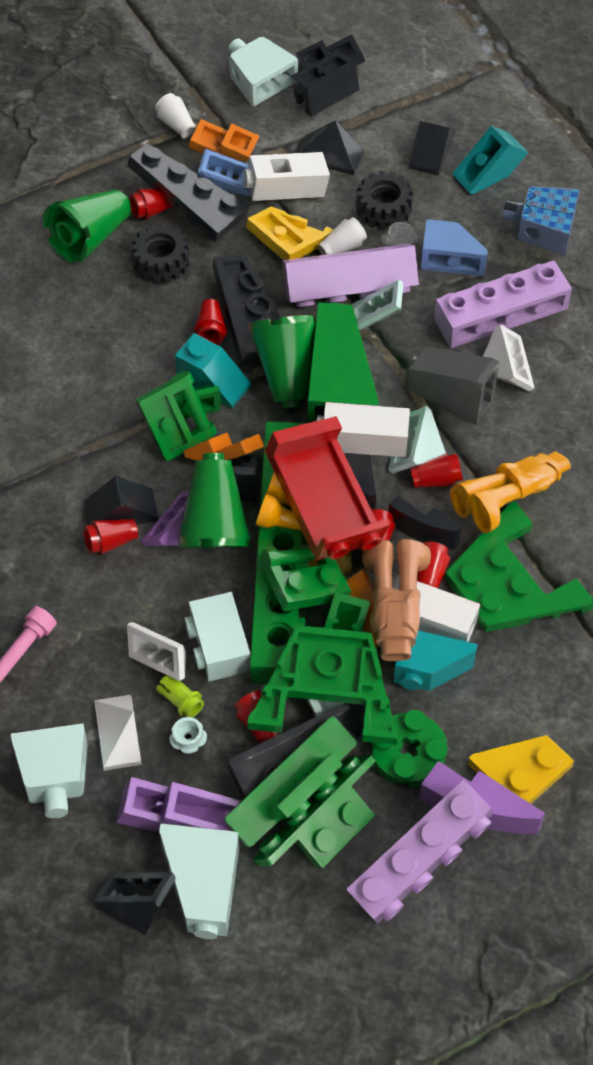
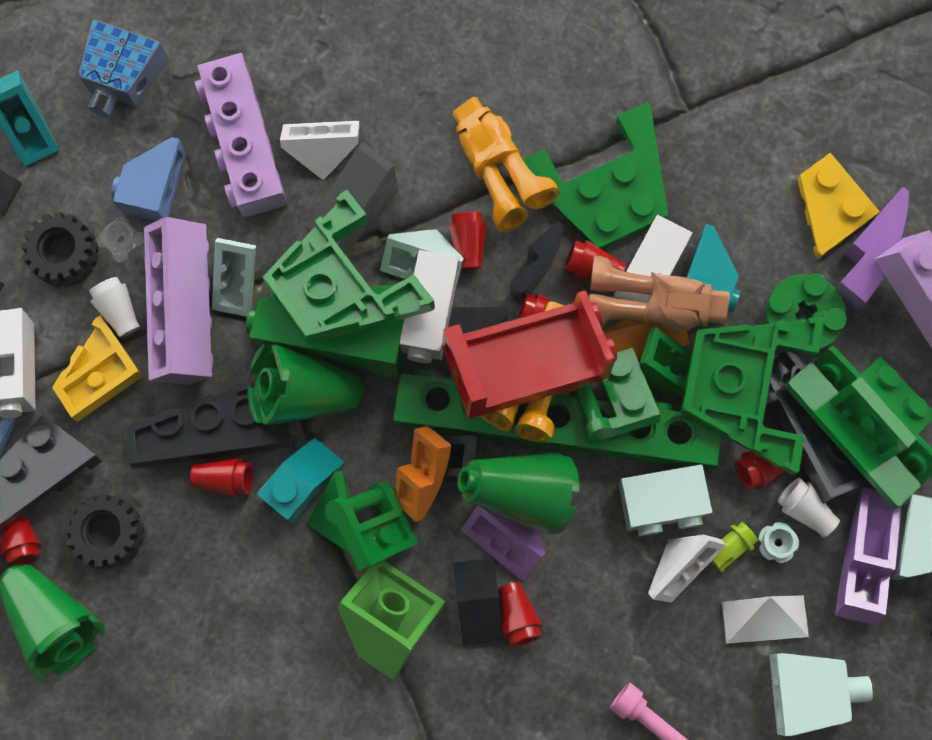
camera: 80 degrees left, 20 degrees up
none -> wing [263,190,435,344]
none -> bright green slope [338,560,446,680]
none -> white cone [778,478,840,537]

